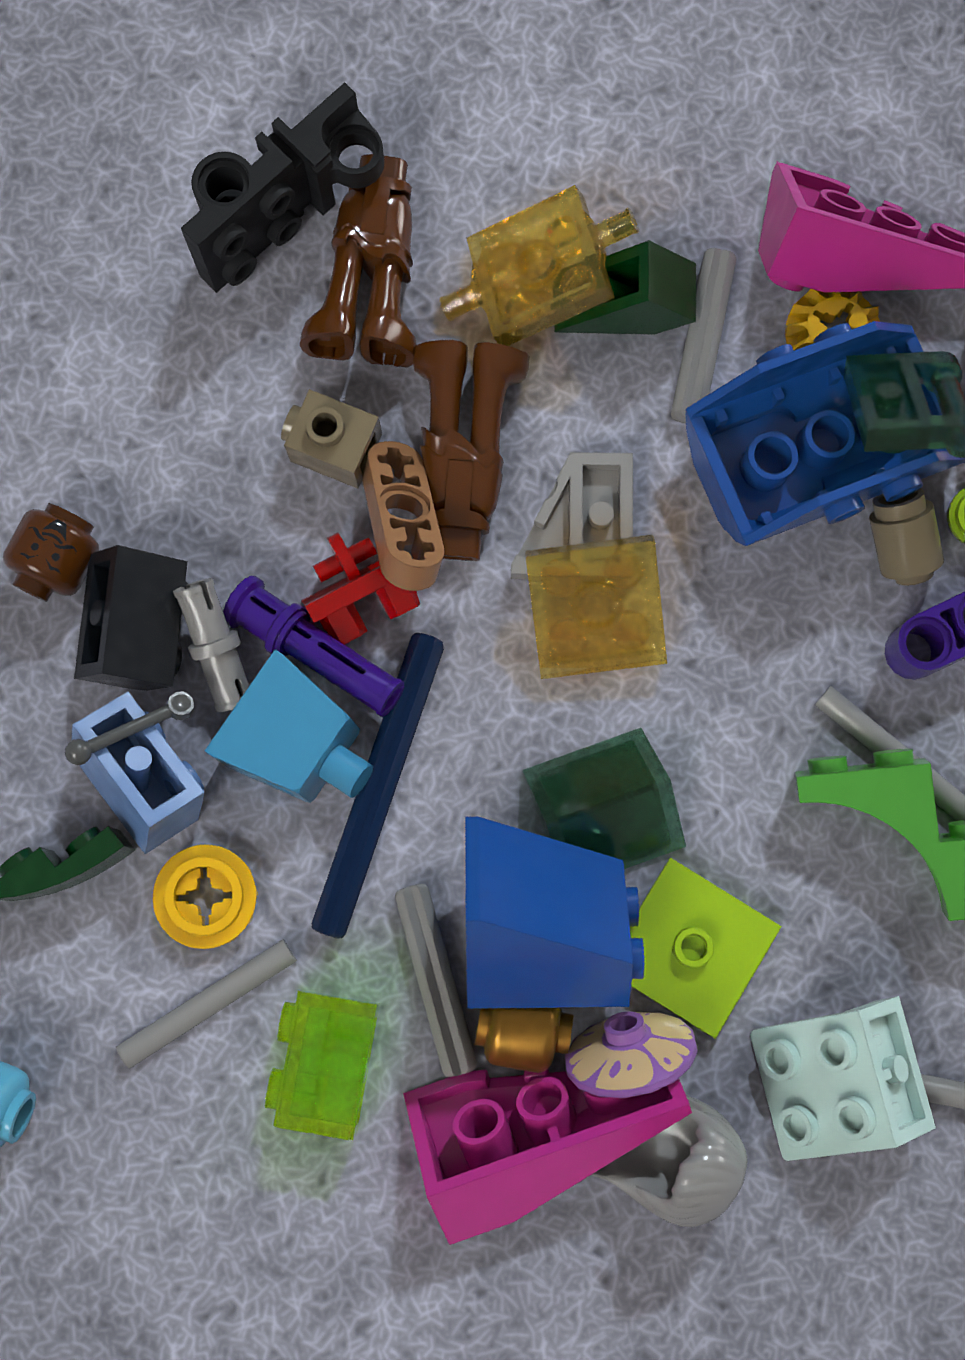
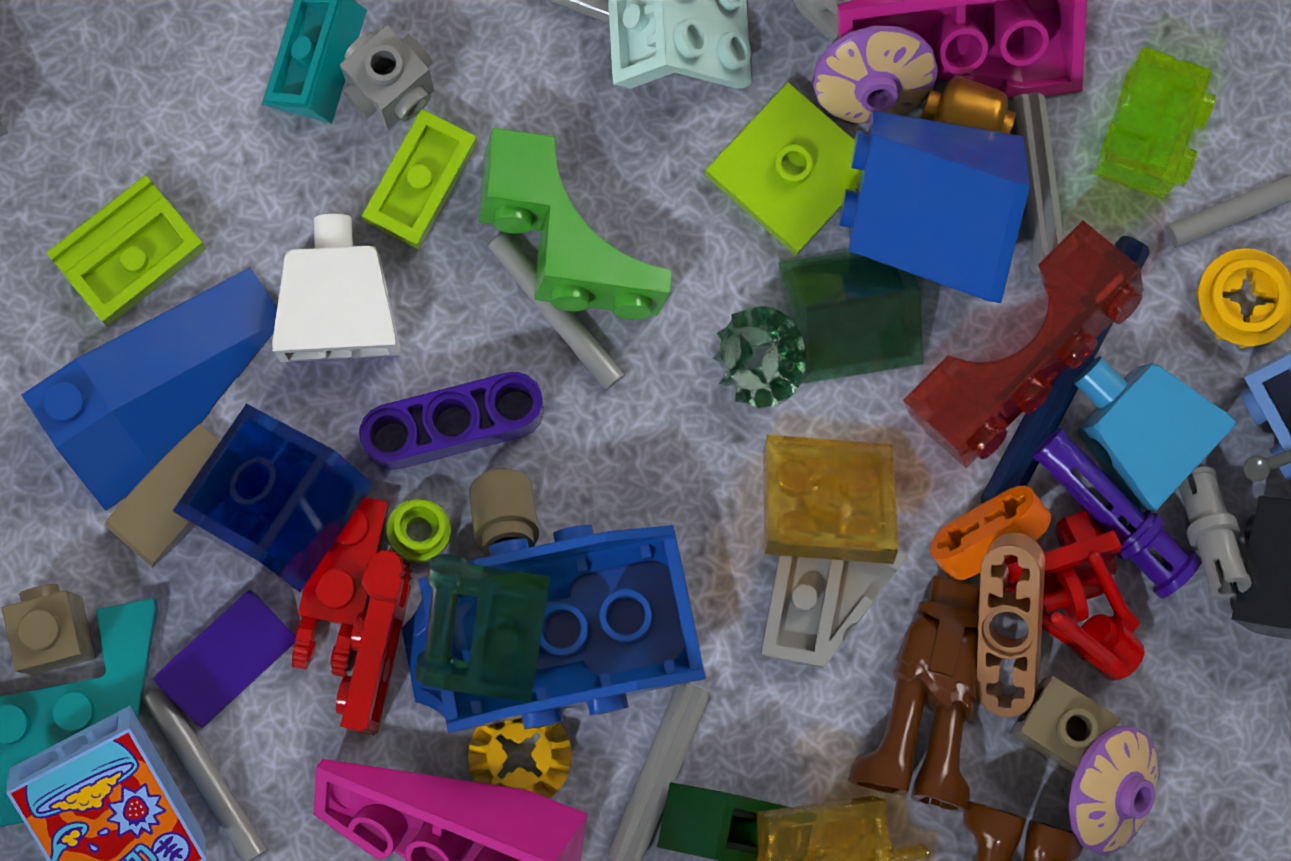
camera: 175 degrees left, 0 degrees up
none -> clear green gear [712,306,807,408]
none -> clear red arch [903,220,1144,468]
none -> orange beam [929,485,1051,580]
none -> red plant [1005,551,1145,681]
none -> dish [1068,725,1159,854]

